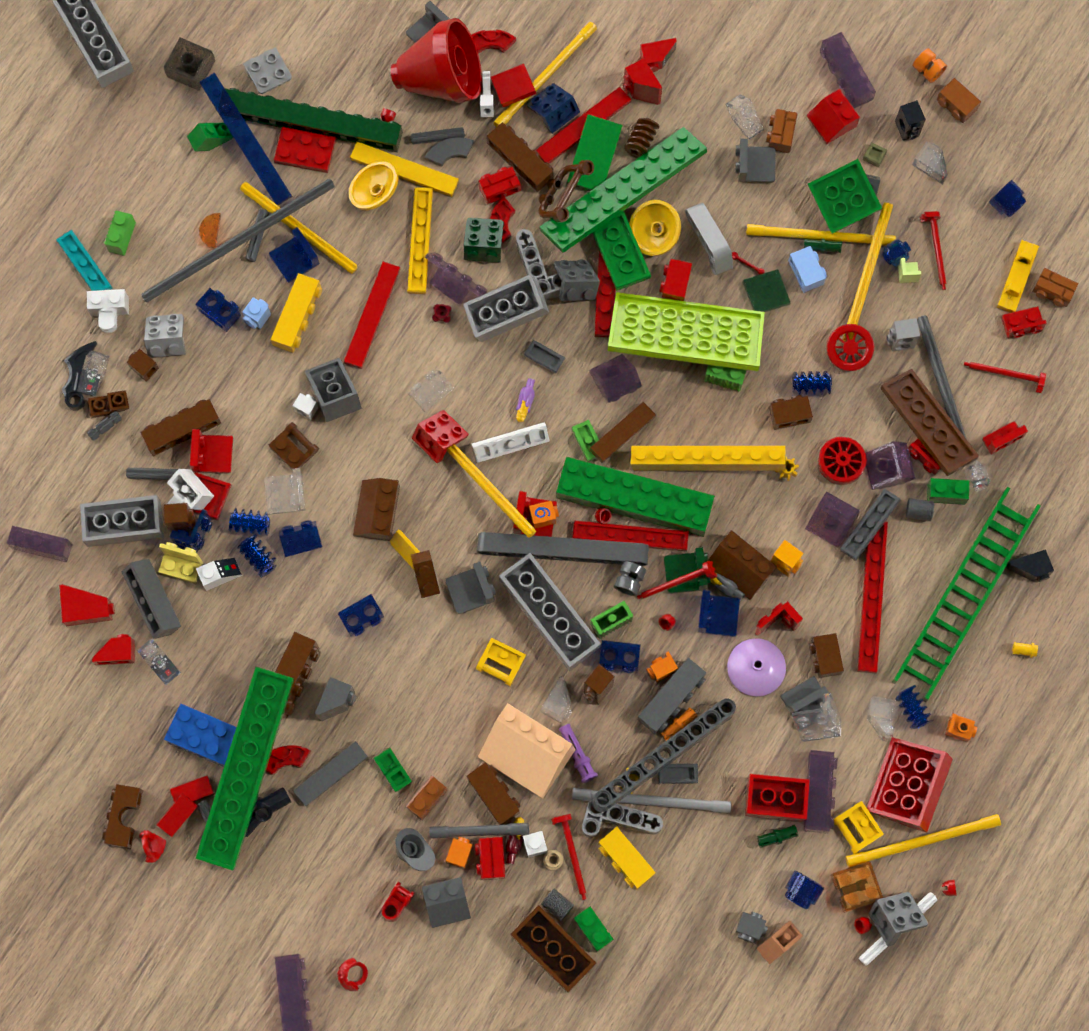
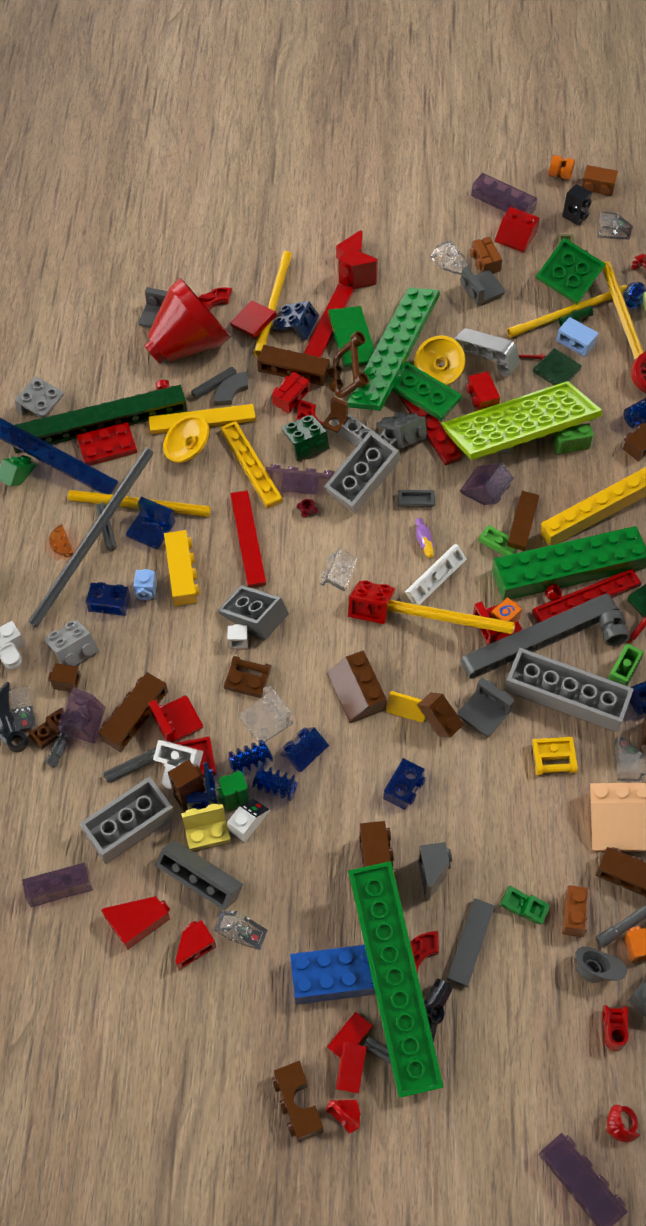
camera: 30 degrees left, 15 degrees down
white piece [480,71,494,117] -> none
reddish brown piece [624,118,660,158] -> none
none -> slope [56,687,106,744]
none -> green brick [216,771,249,812]
none -> reddish brown bracket [322,397,348,433]

